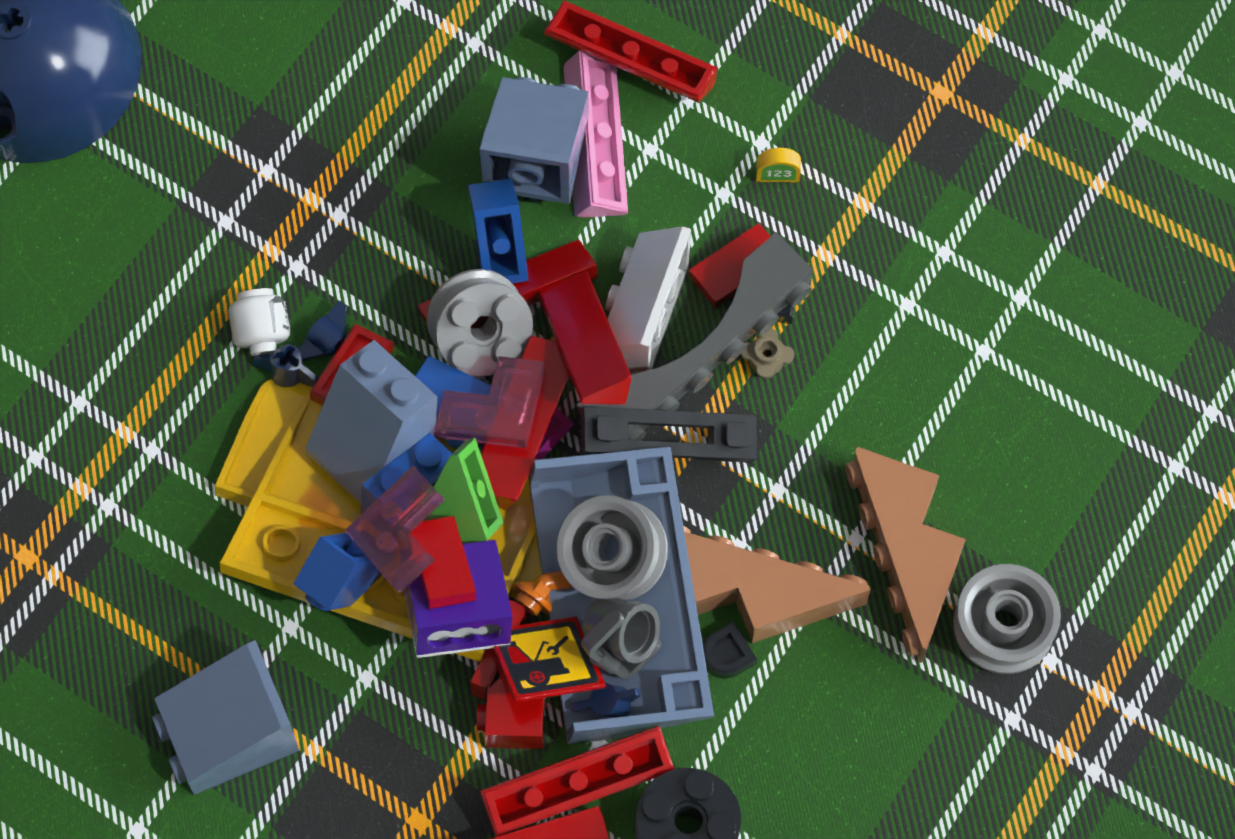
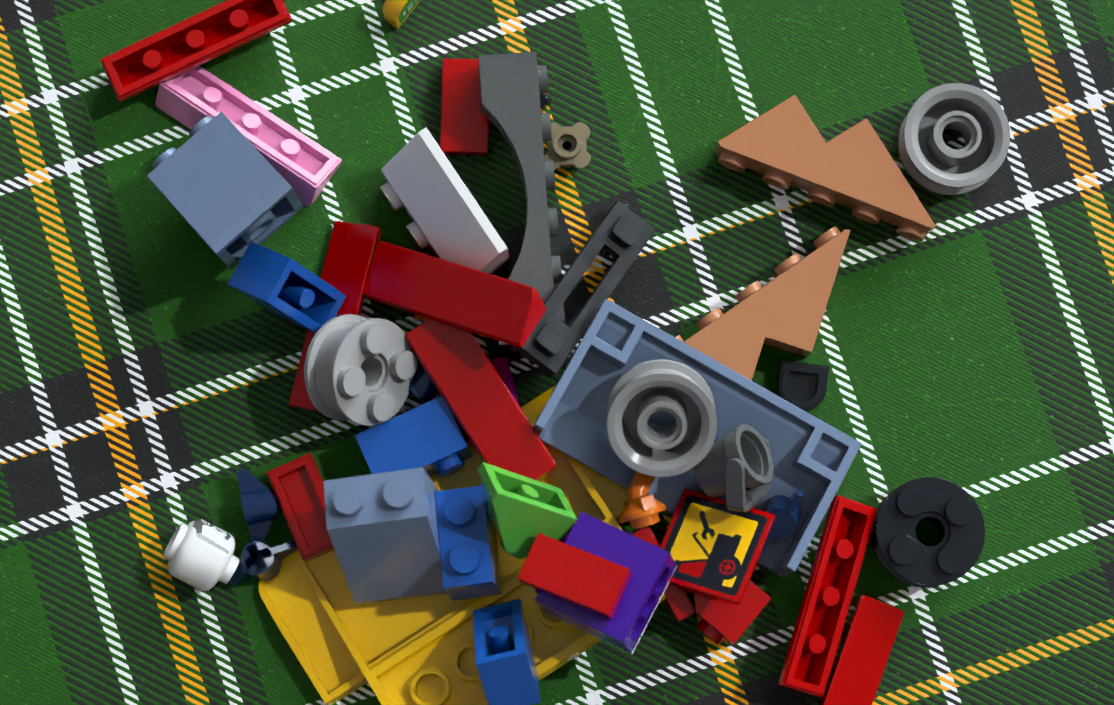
camera: 50 degrees left, 15 degrees up
clear pink tile [345,465,445,593] -> none
clear pink tile [435,356,545,448] -> none

